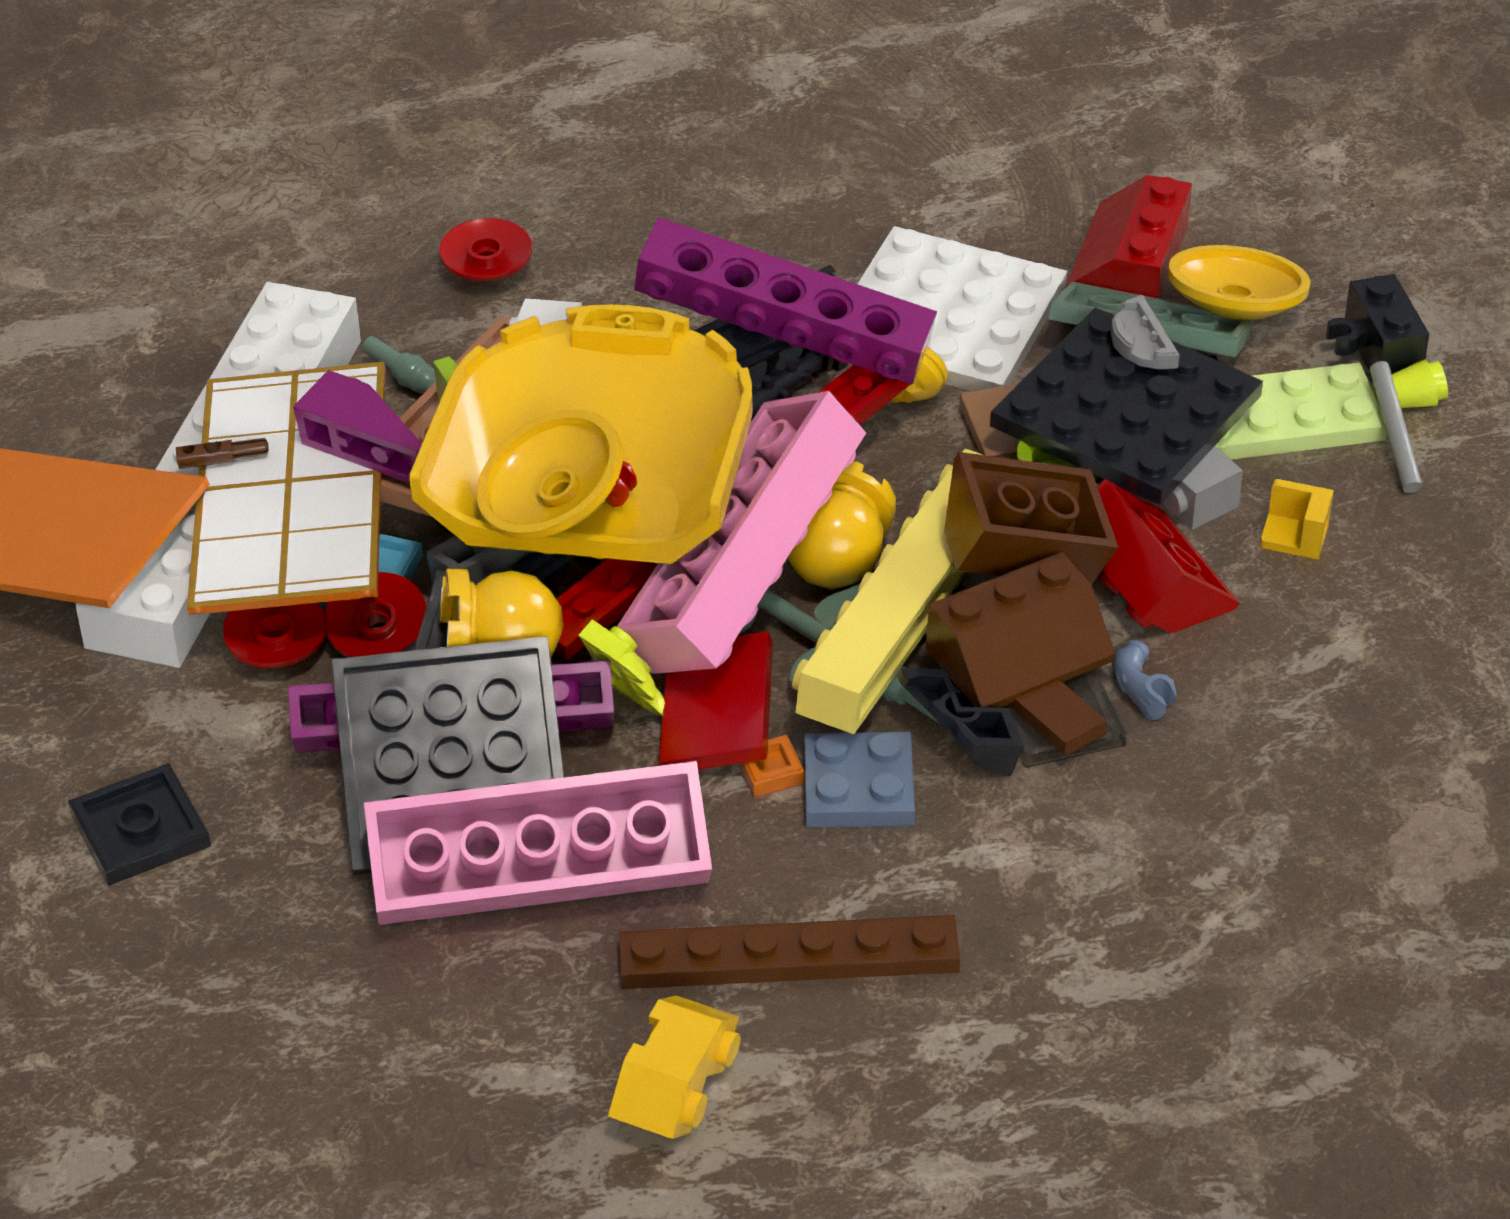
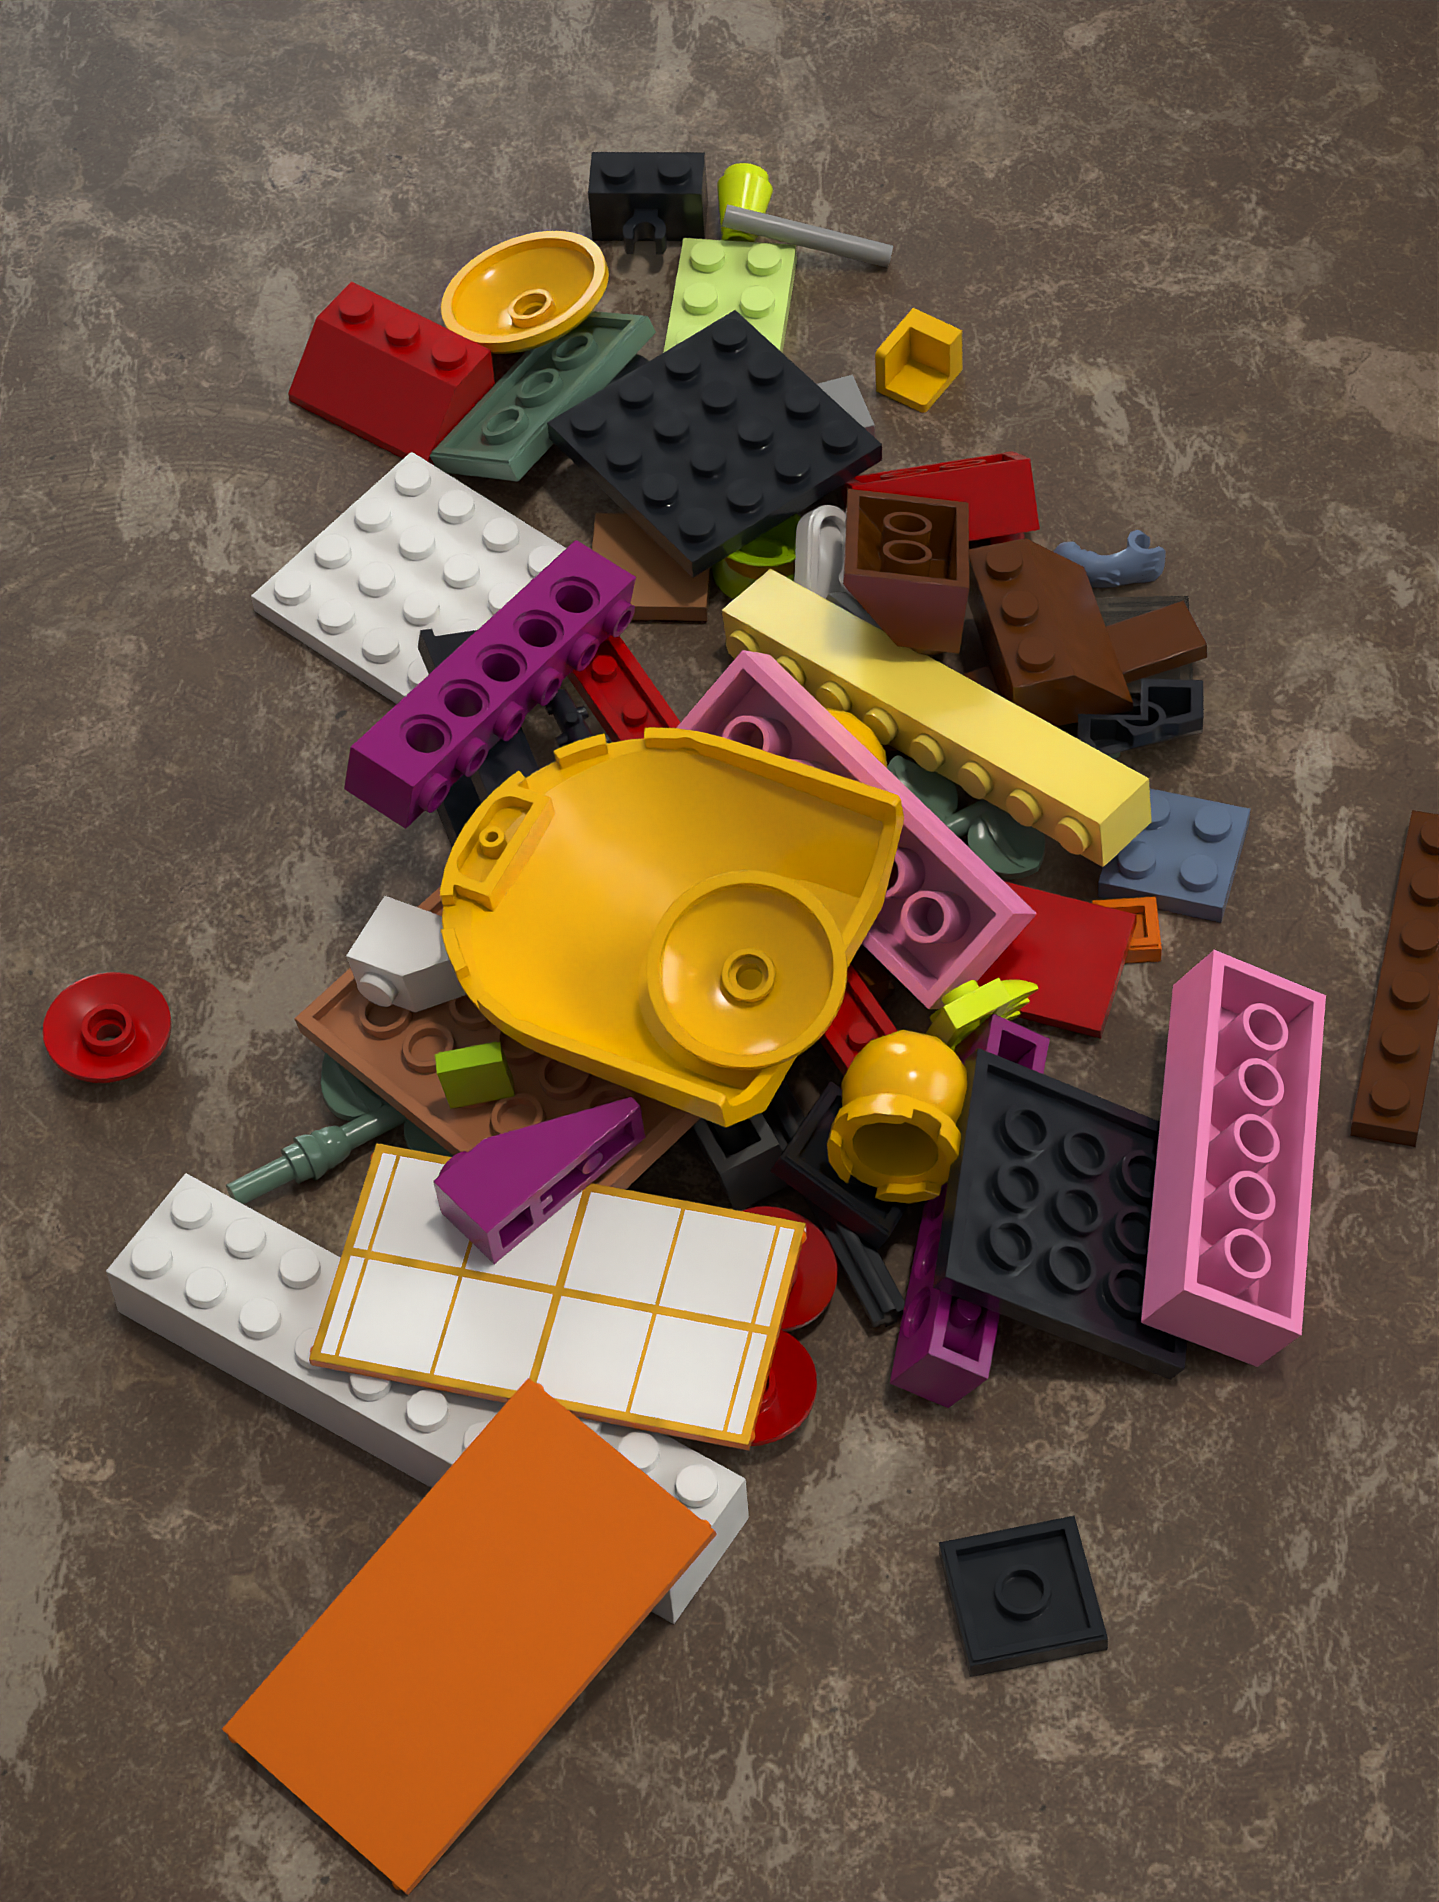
camera: 70 degrees left, 10 degrees up
reddish brown pin [176,437,269,469] -> none
light grey tile [1111,295,1180,369] -> none

